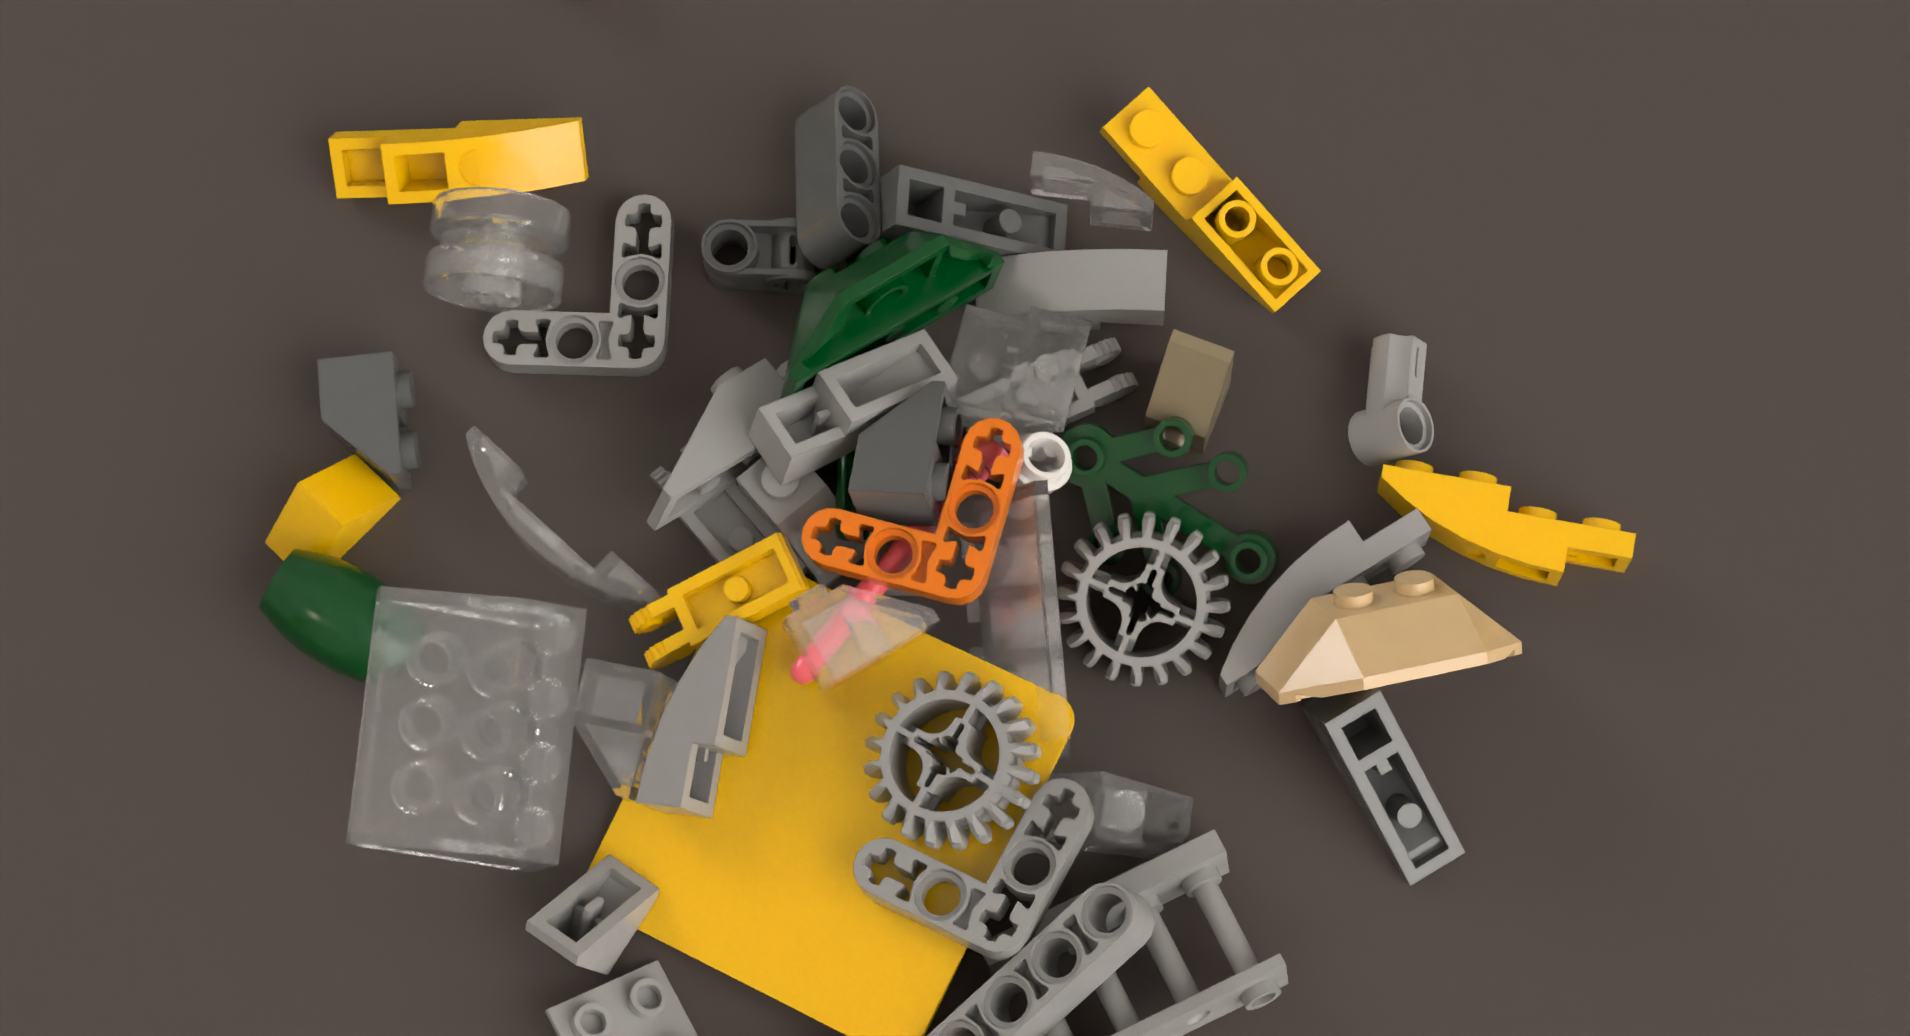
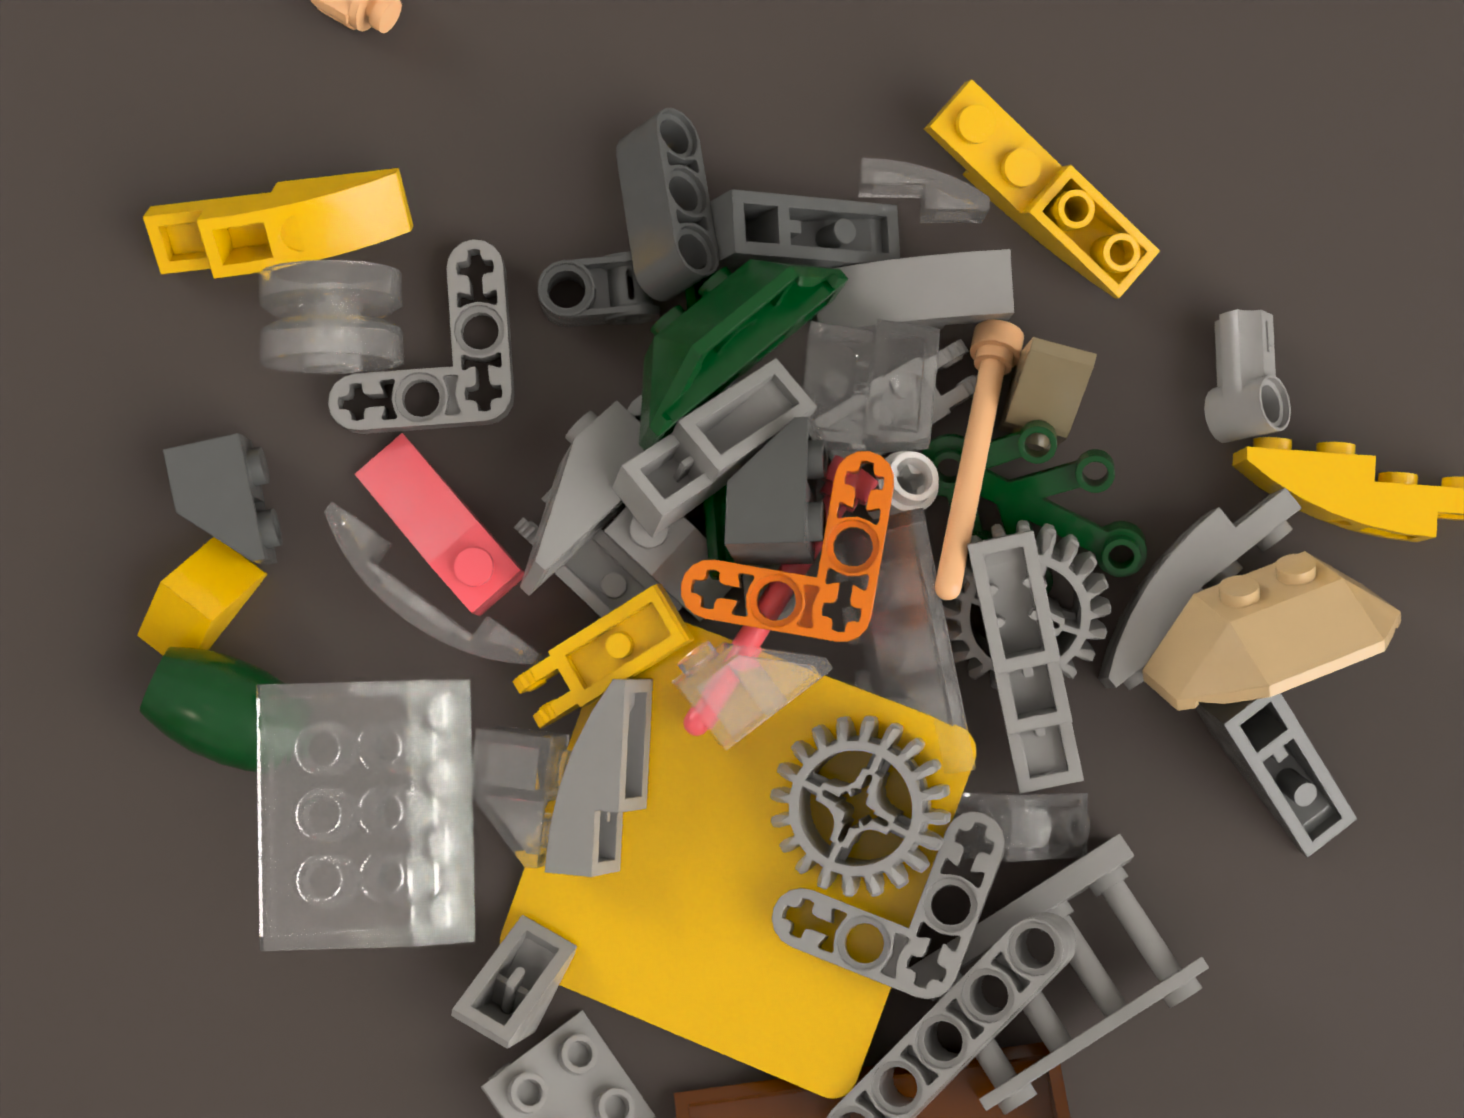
camera: 15 degrees left, 10 degrees up
none -> coral slope [355,433,525,616]
none -> light nougat piece [934,319,1024,600]
none -> light grey slope [967,530,1084,794]

